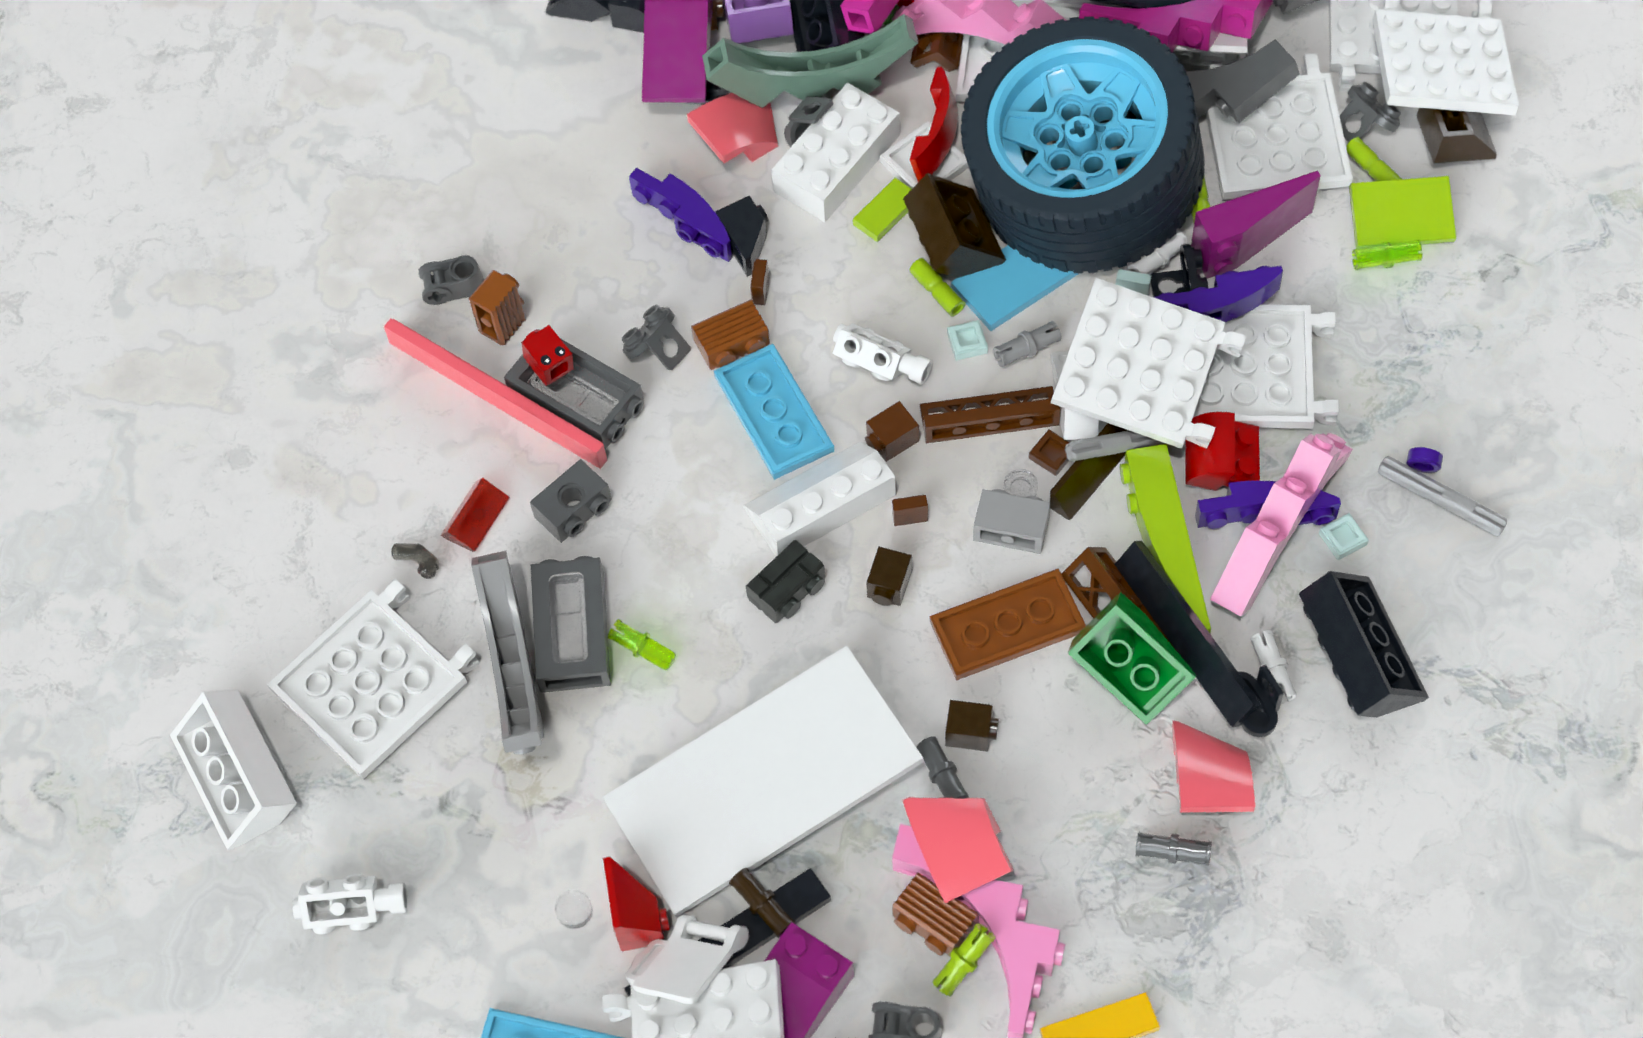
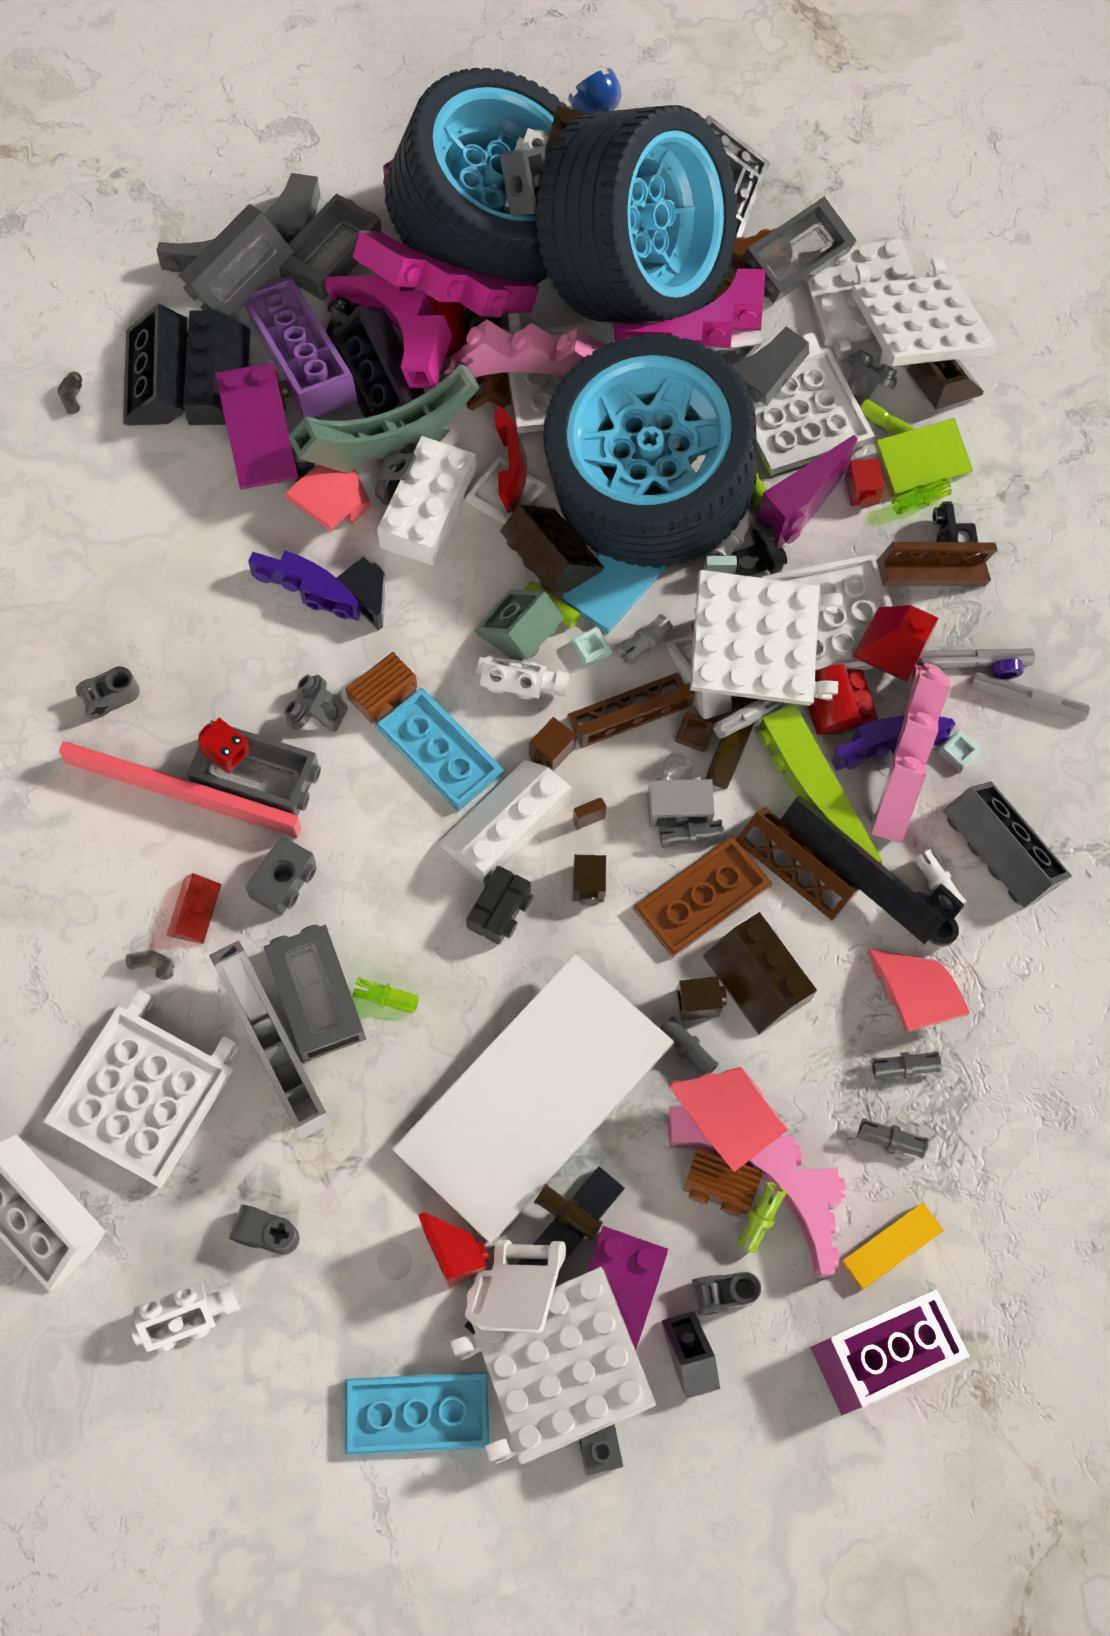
camera: 25 degrees left, 5 degrees up
dark orange brick [469,270,526,346] -> none
reddish brown tile [750,259,769,305] -> none
lime tile [853,178,911,242] -> none
green slope [1068,592,1196,725] -> none
dark purple slope [1154,265,1283,323] -> none
none -> dark grey piece [229,1204,300,1255]
none -> sand green slope [474,589,565,660]
none -> dark grey pin [659,819,725,848]
none -> dark brown slope [703,912,817,1035]
none -> red brick [845,459,885,507]
none -> red slope [852,605,939,682]
none -> dark grey pin [857,1118,929,1159]
none -> reddish brown fence [876,542,998,586]
none -> light grey axle [917,648,1035,668]
none -> black bracket [932,501,978,542]

